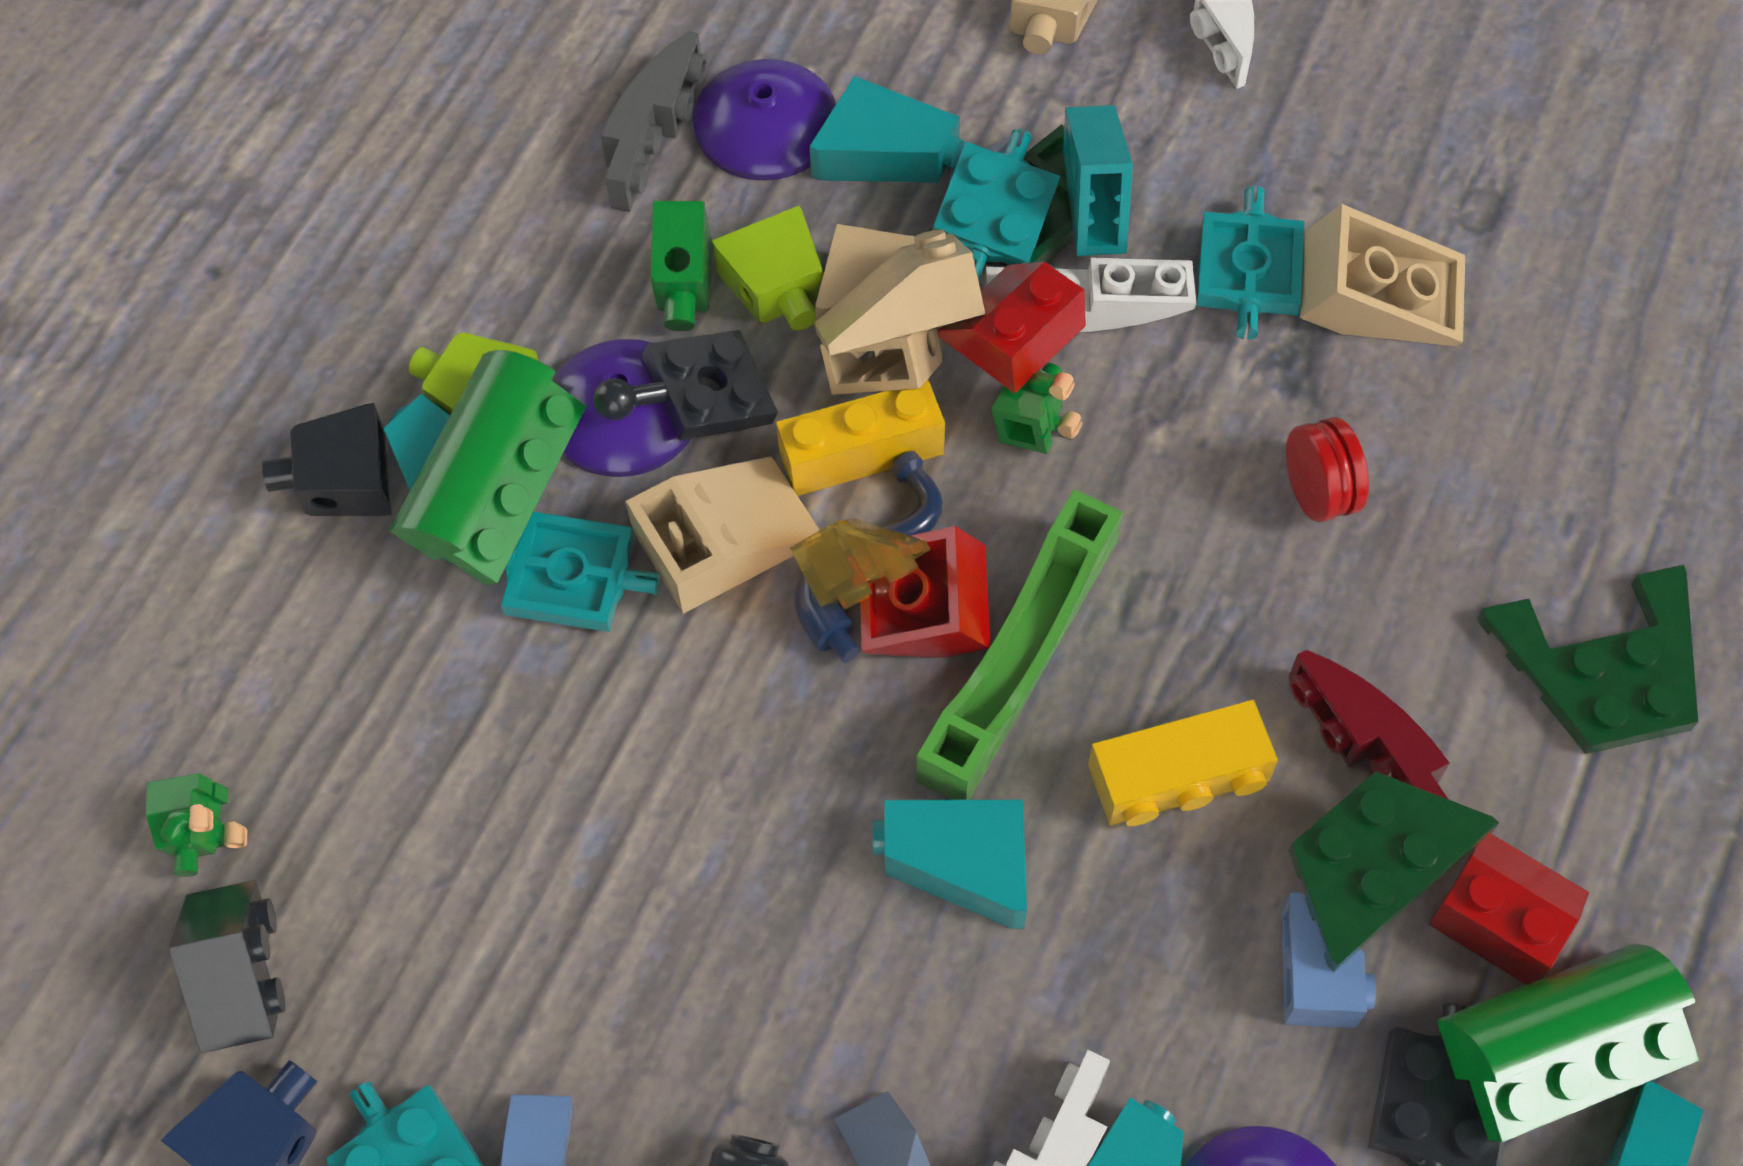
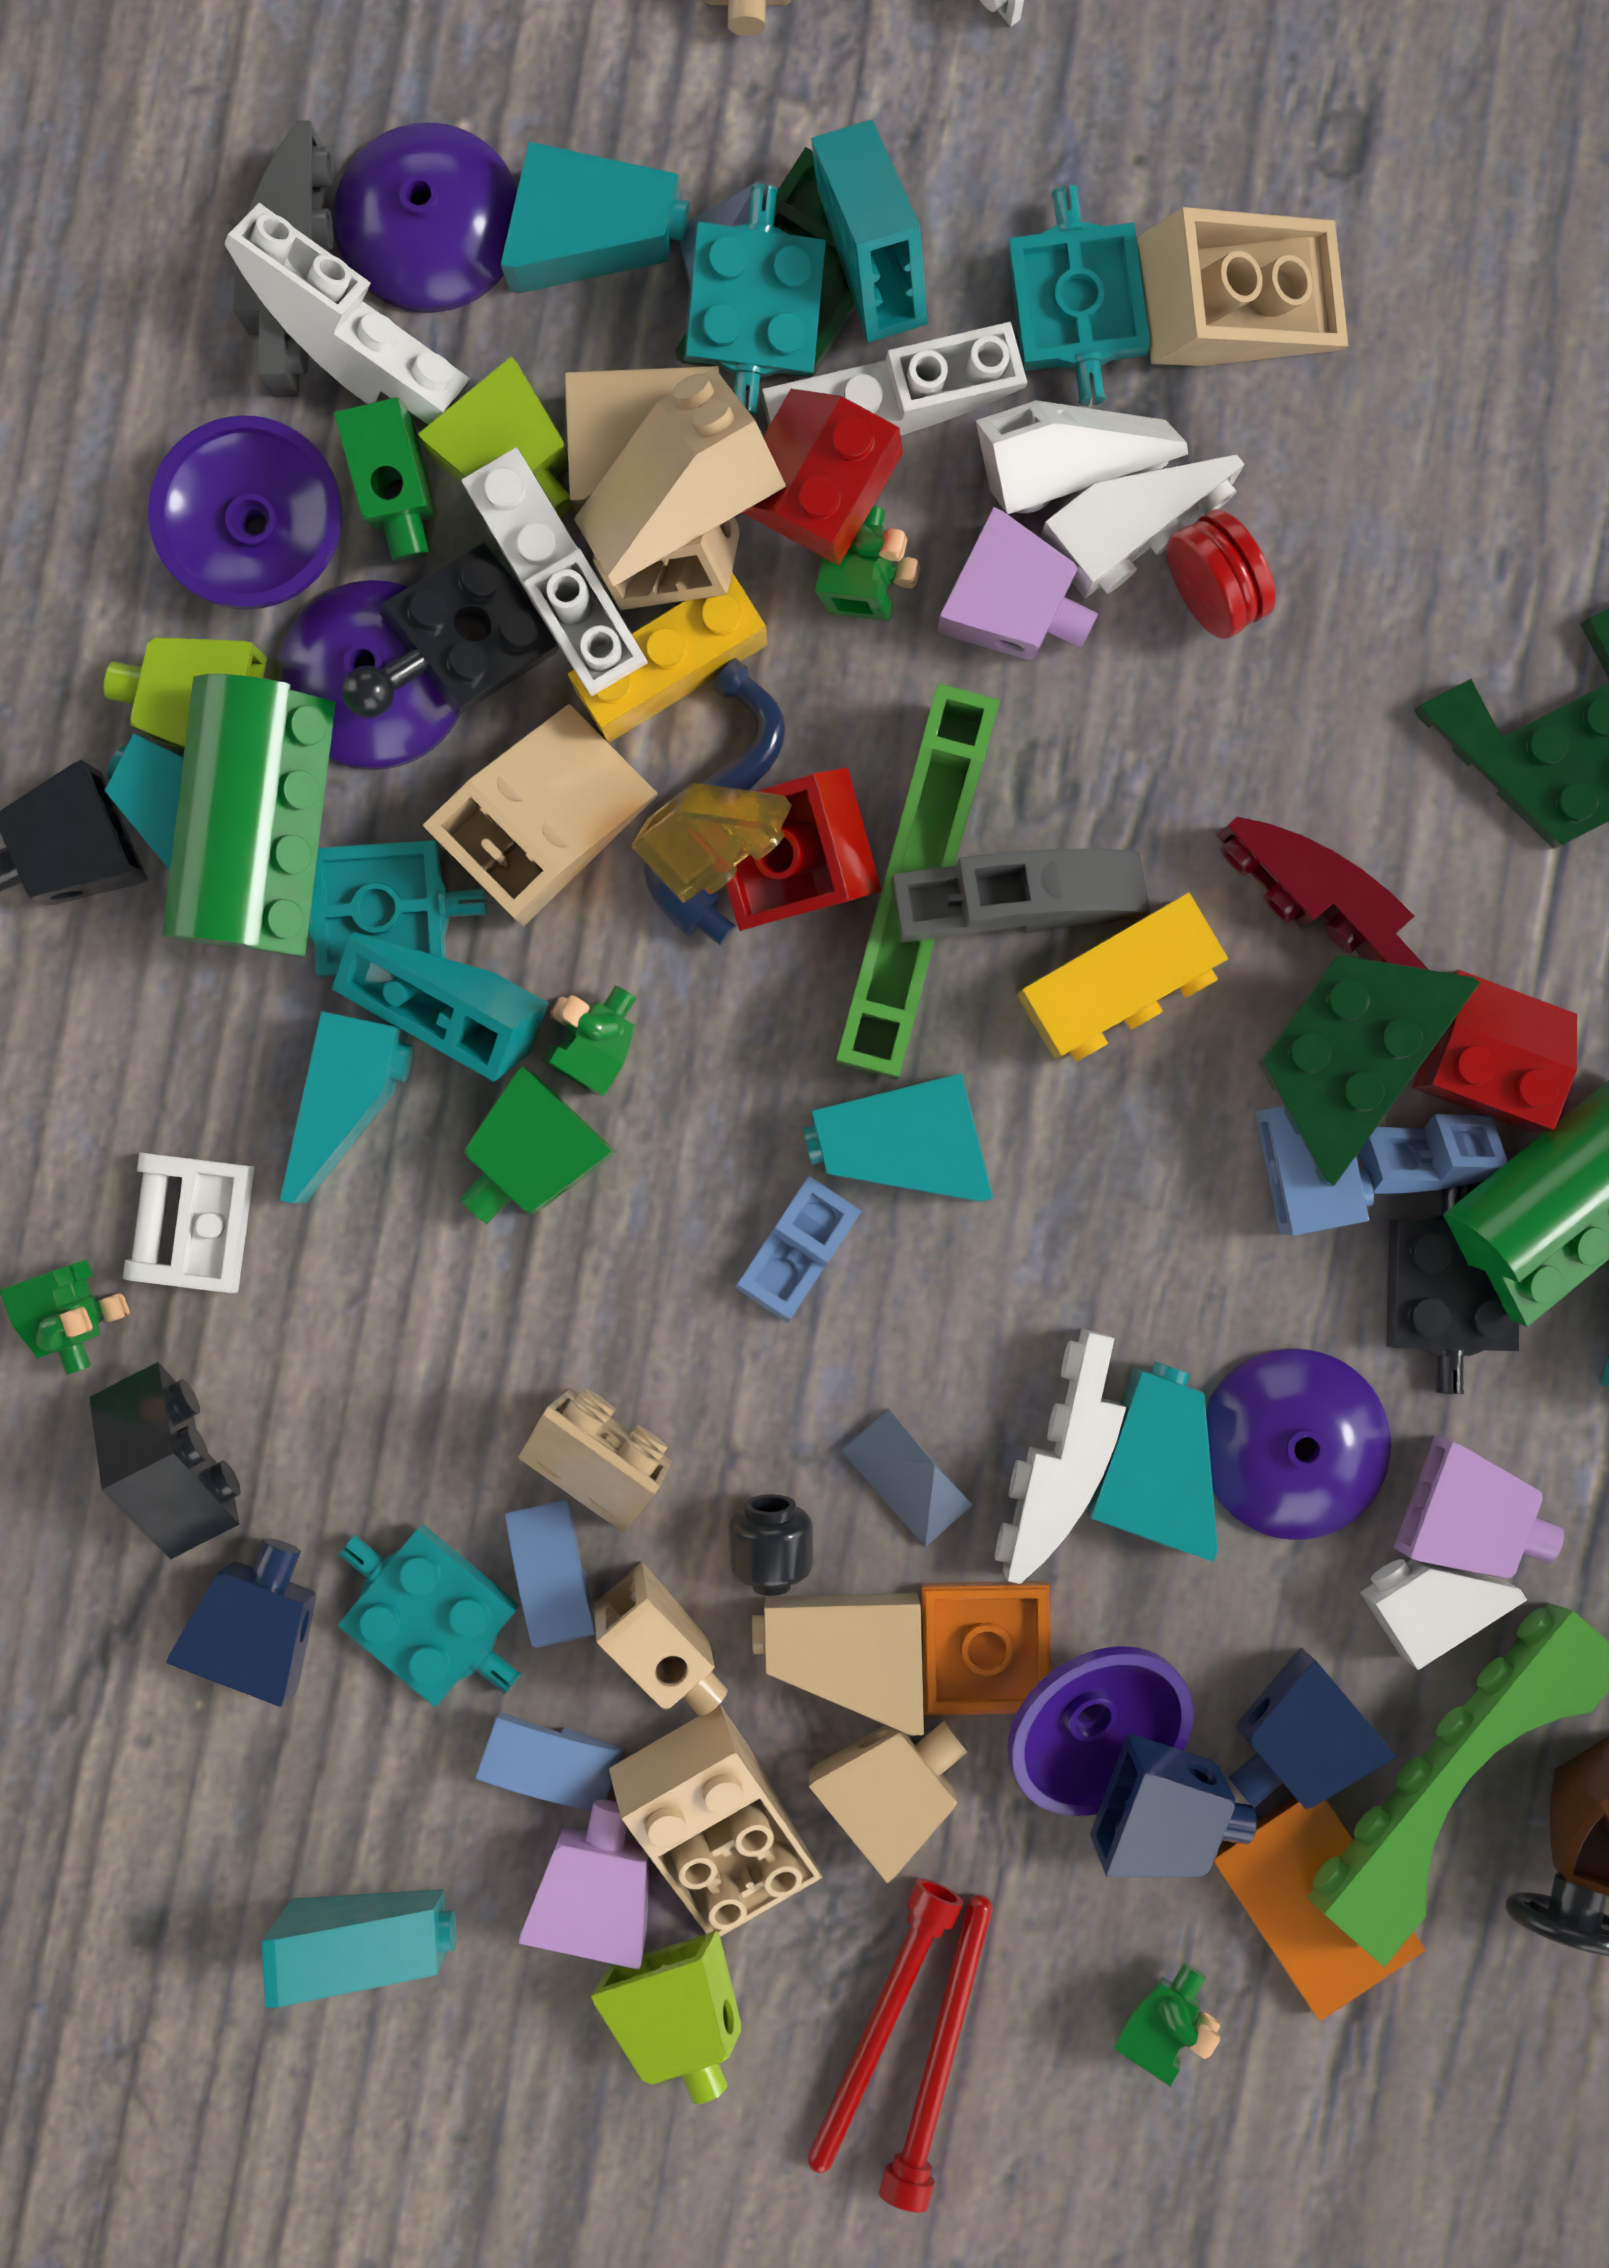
camera: 15 degrees left, 25 degrees up
none -> white plate [122,1152,255,1293]
none -> dark purple dish [148,415,343,610]
none -> white slope [224,203,471,425]
none -> teal slope [280,1011,414,1203]
none -> teal slope [332,932,549,1082]
none -> green torso [459,1066,617,1224]
none -> white slope [461,447,647,697]
none -> tan slope [518,1388,672,1533]
none -> green piece [541,985,637,1096]
none -> medium blue slope [735,1176,862,1323]
none -> dark grey slope [891,849,1151,943]
none -> lavender torso [936,507,1098,660]
none -> white slope [976,400,1188,515]
none -> white slope [1040,454,1245,599]
none -> medium blue slope [1359,1114,1508,1194]

